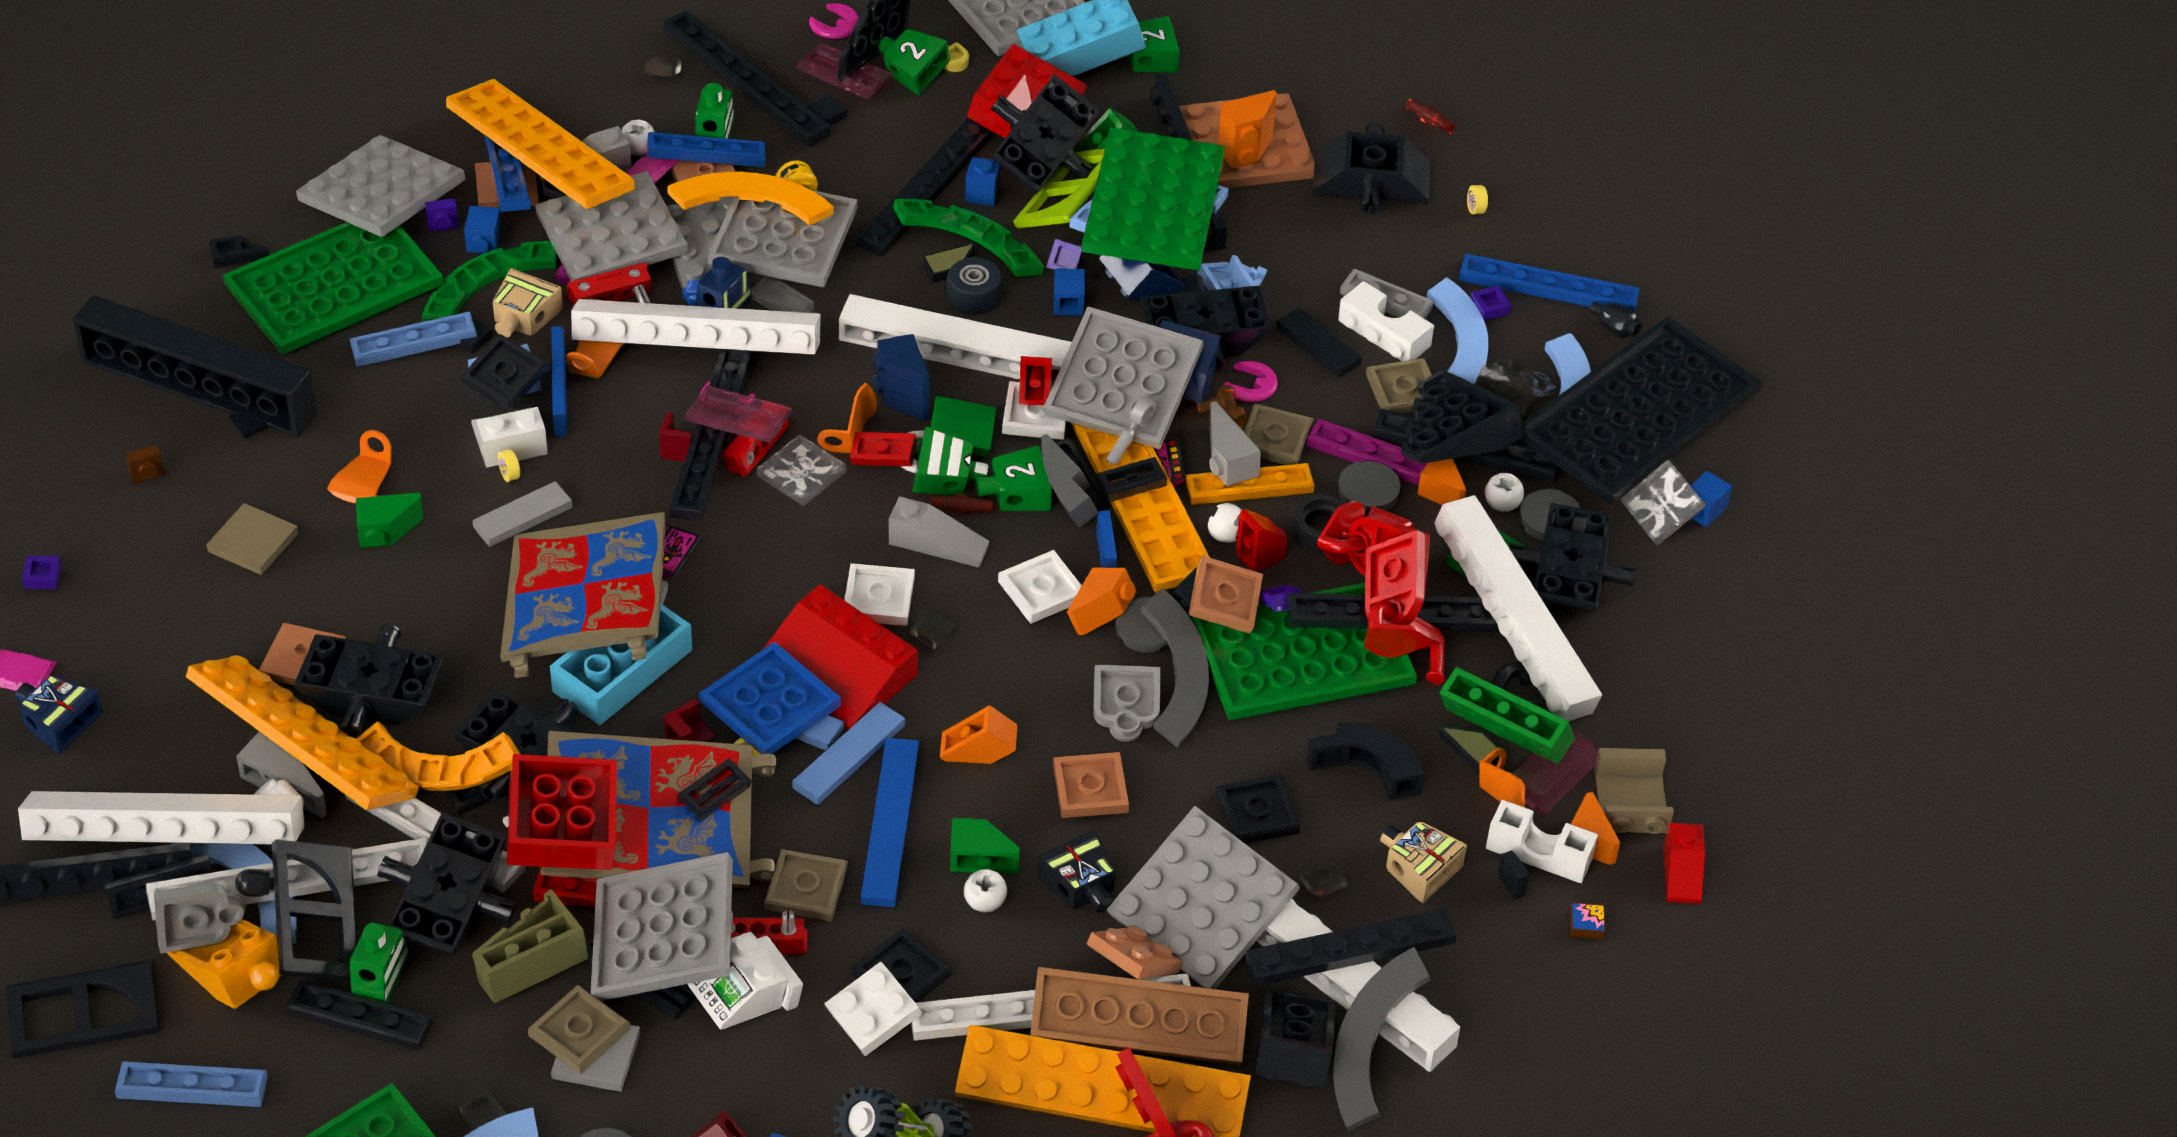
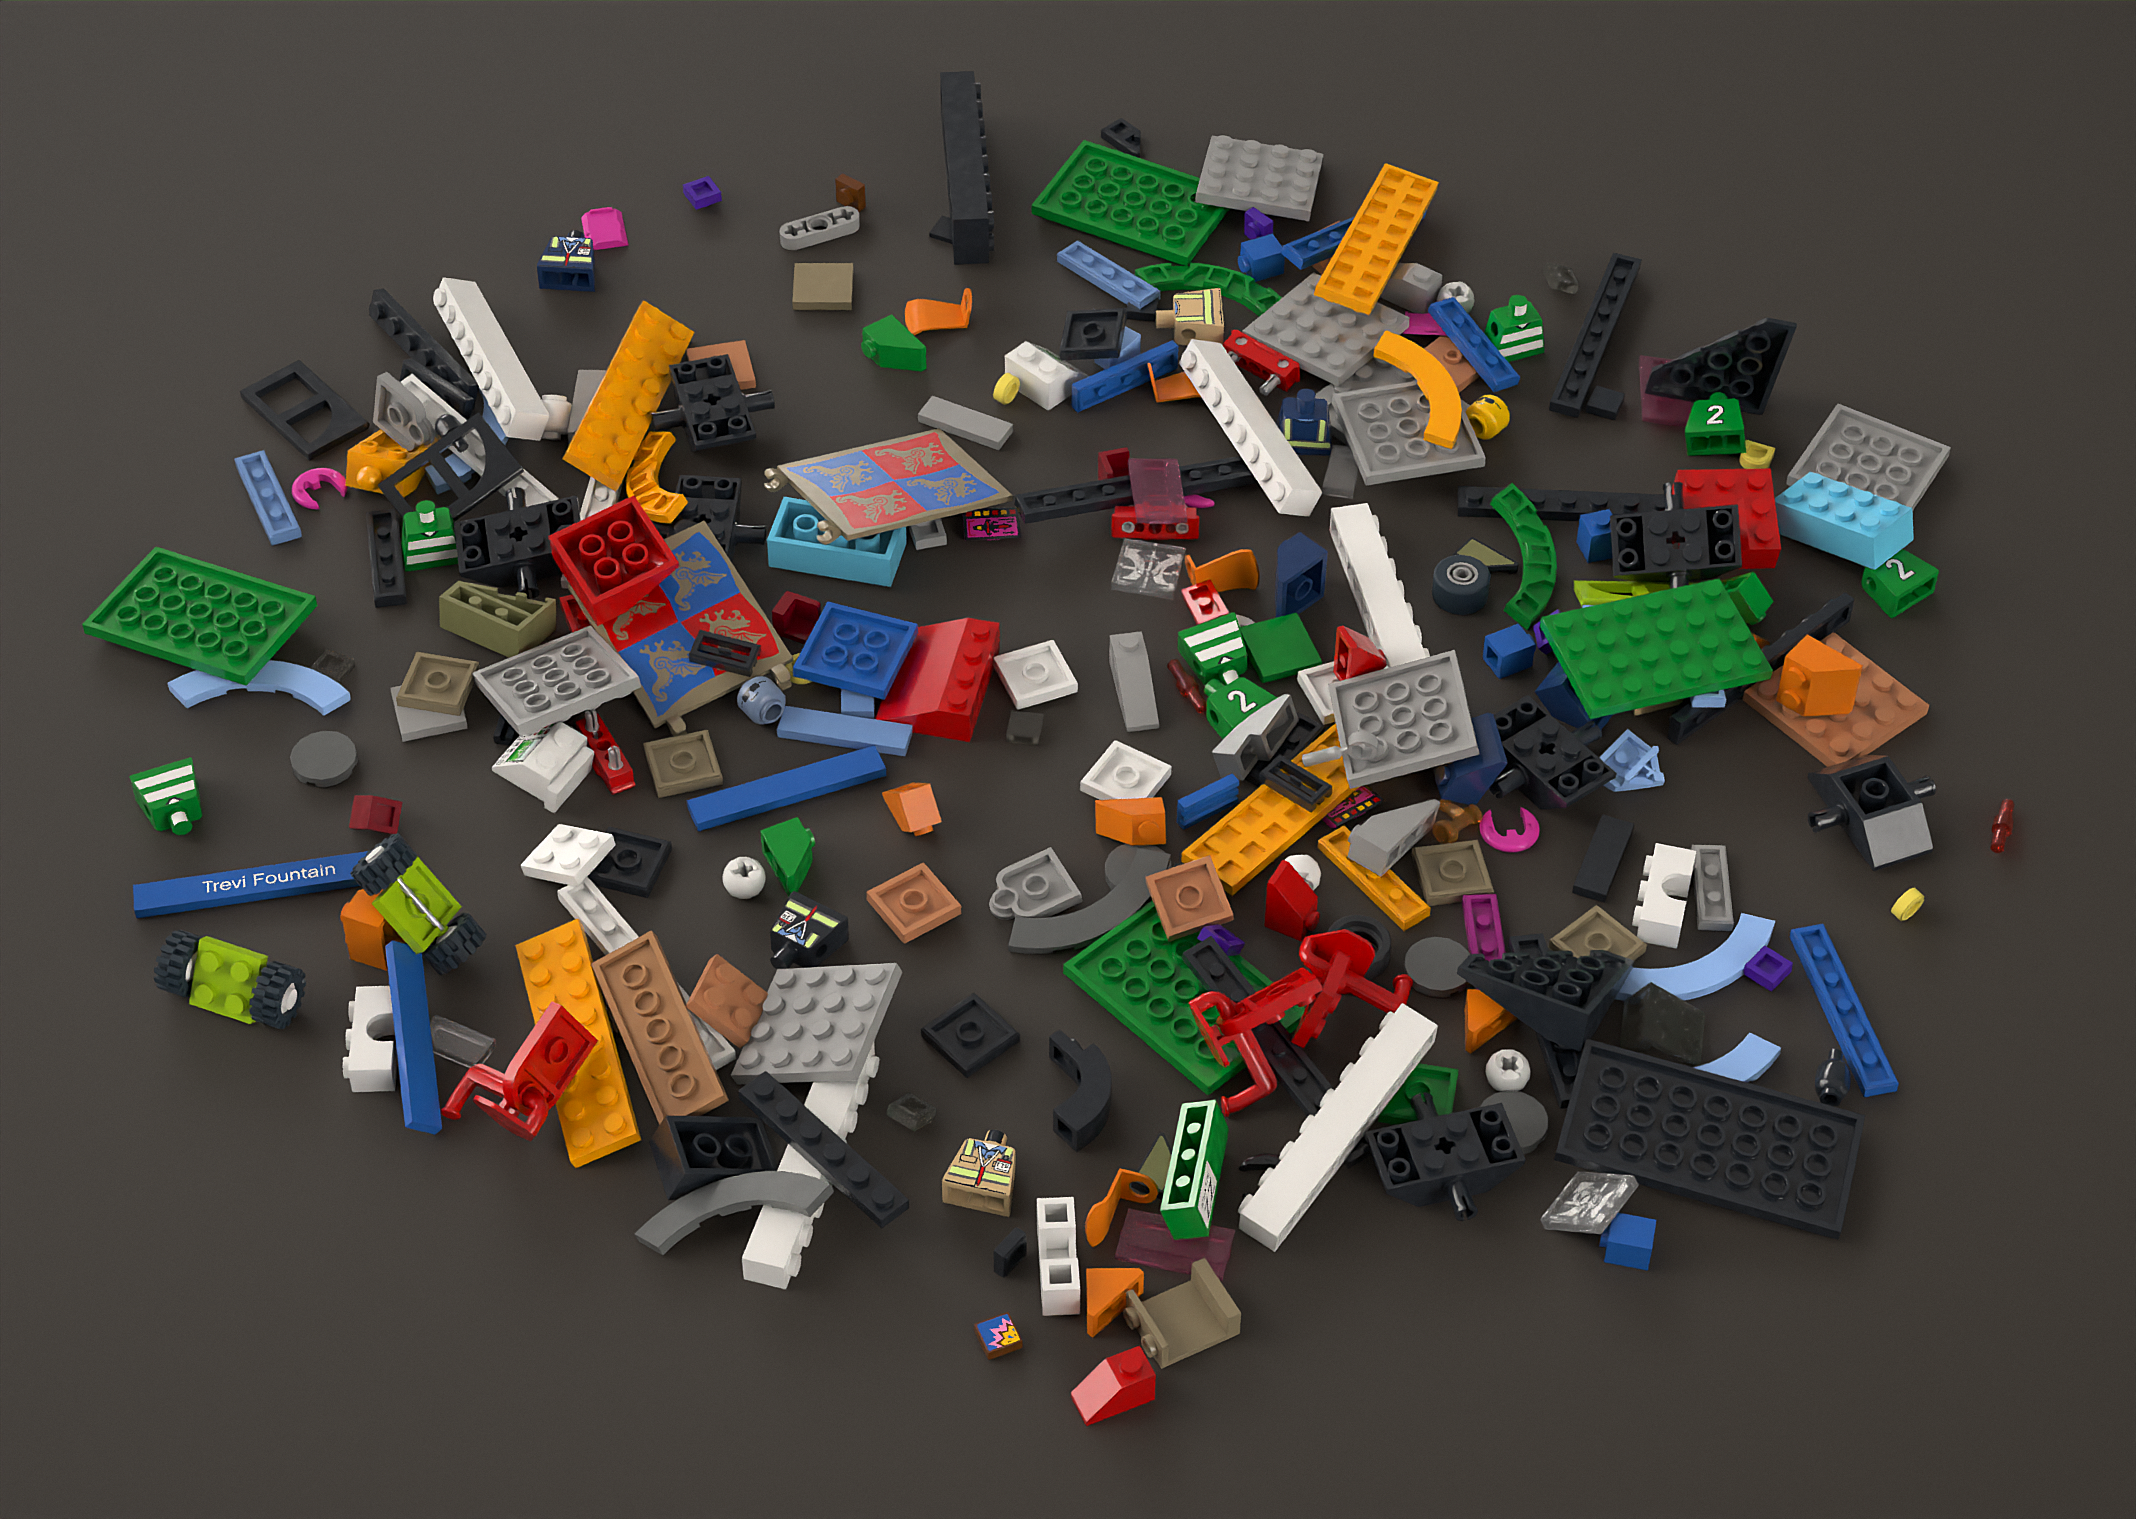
camera: 65 degrees right, 0 degrees up
none -> dark pink head [292,468,348,510]
none -> sand blue head [737,676,786,725]
none -> light grey beam [780,206,860,250]

